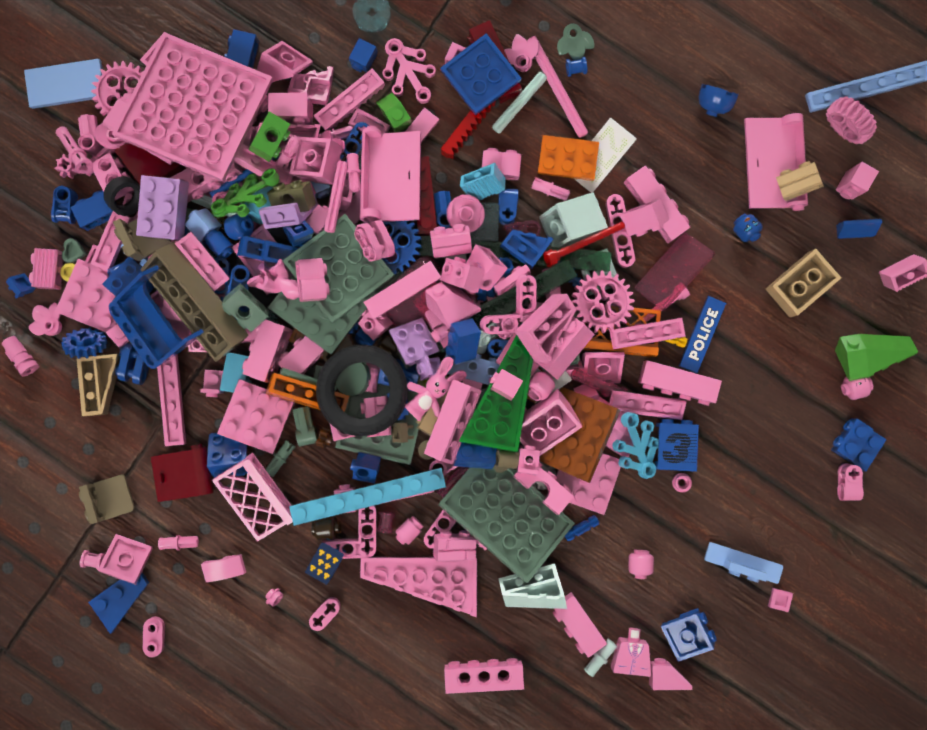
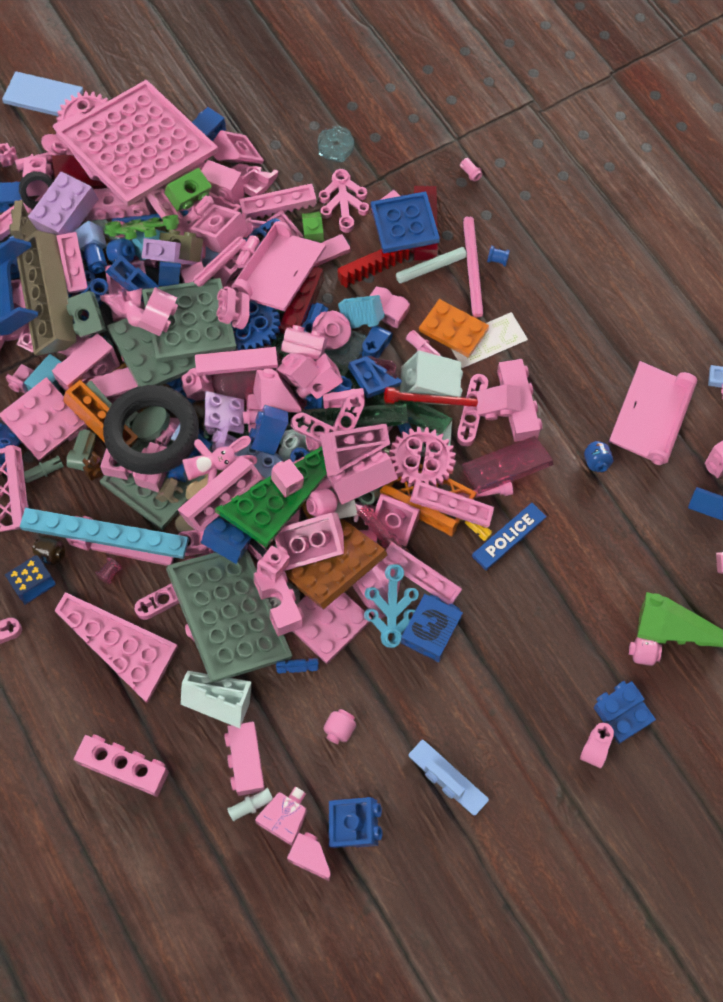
camera: 30 degrees right, 20 degrees down
bright pink pin [56,127,93,174] -> none
bright pink piece [78,114,103,155] -> none
bright pink beam [322,505,376,559] -> none
blue brick [349,38,378,73] -> none
blue brick [350,452,381,484] -> none
bright pink brick [395,516,424,545] -> none
bright pink brick [433,530,477,562] -> none
dark tan piece [493,449,519,473] -> none
bright pink plate [504,34,539,72] -> none
sand green plate [557,23,594,60] -> none
bright pink brick [638,360,722,406] -> none
bright pink plate [672,473,692,492] -> none
blue cylinder [698,84,739,117] -> none
tan brick [765,249,841,318] -> none
bright pink tile [768,587,793,612] -> none
tan brick [776,161,824,201] -> none

